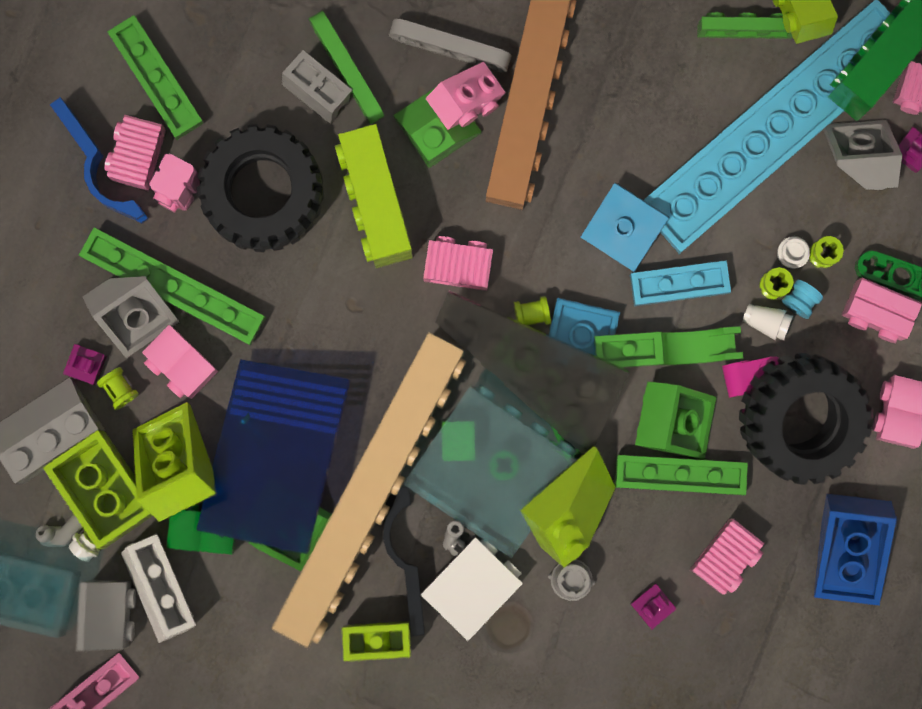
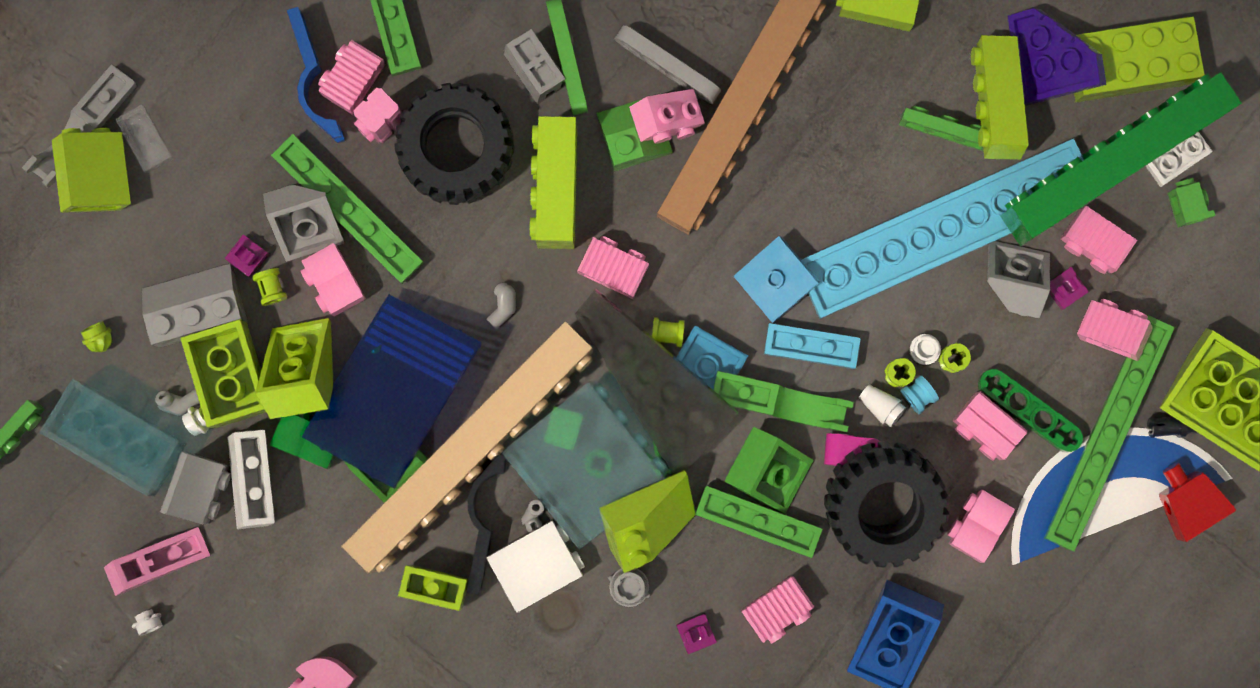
camera: 20 degrees right, 0 degrees up
none -> light grey arm [487,283,516,330]

